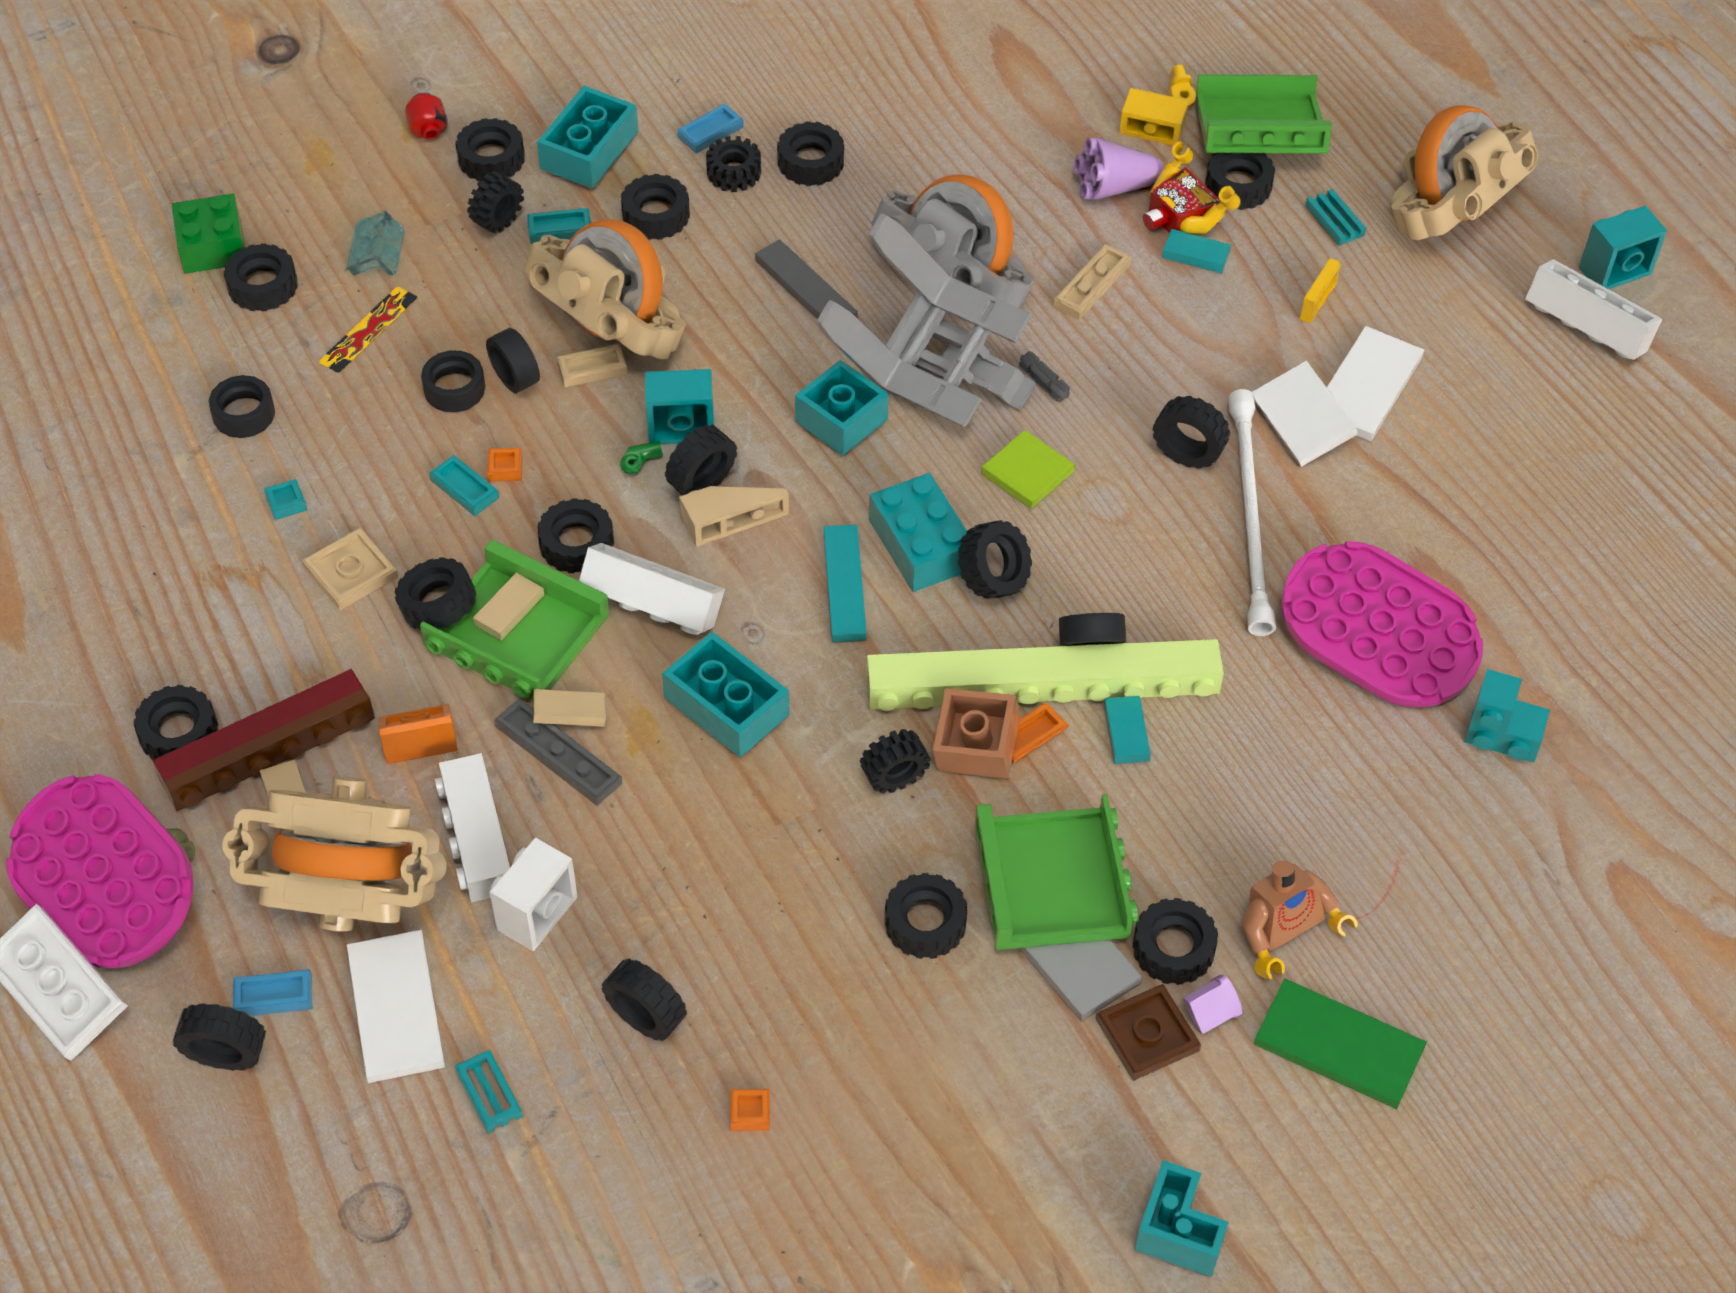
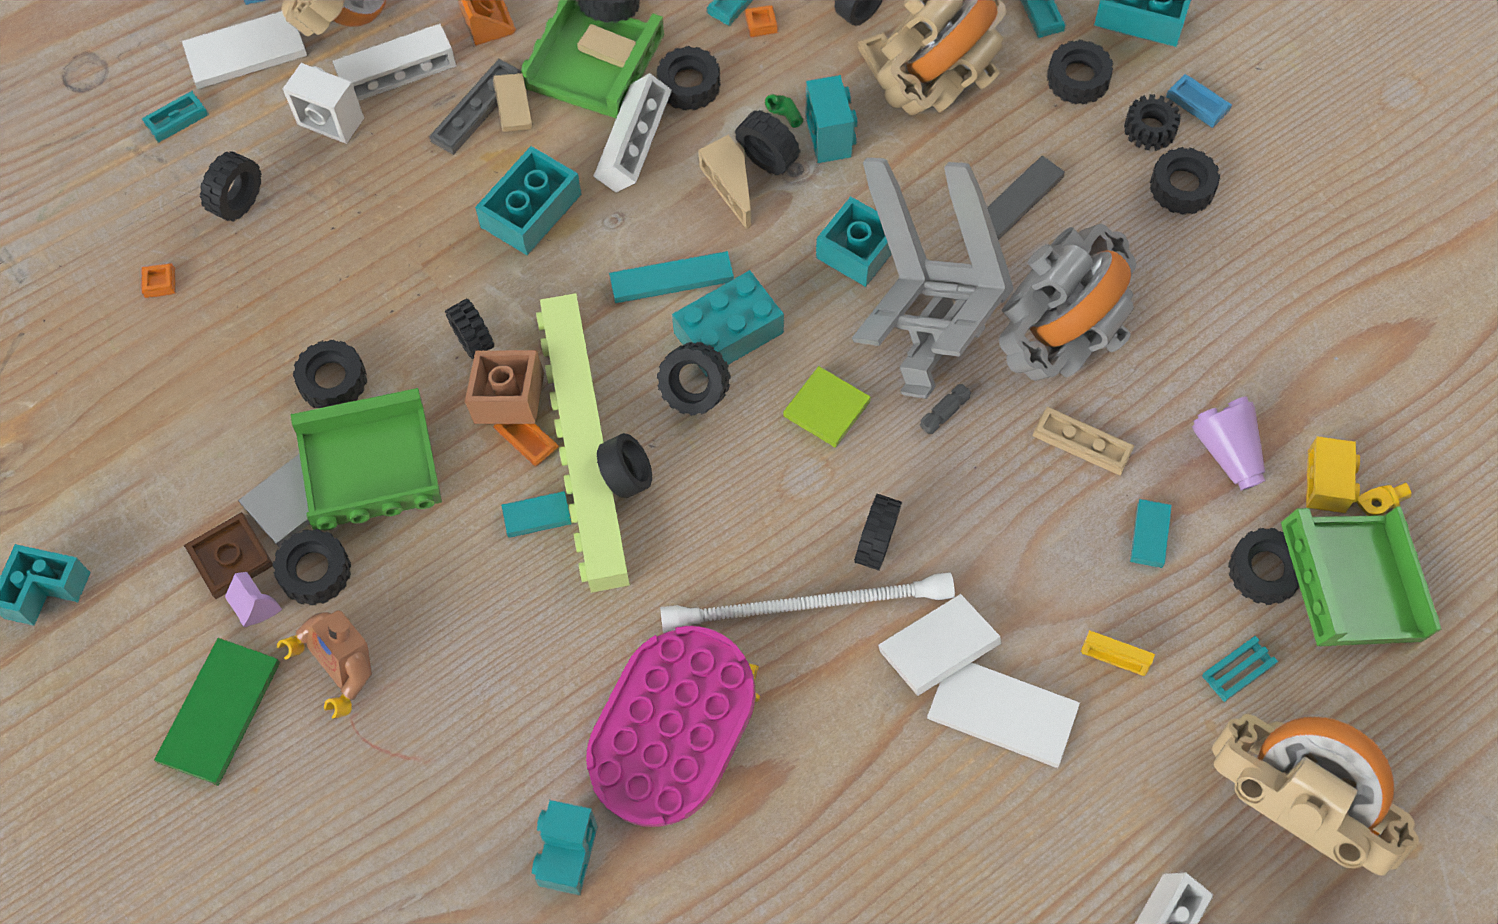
camera: 85 degrees right, 10 degrees up
torso [1143,141,1240,234] -> none

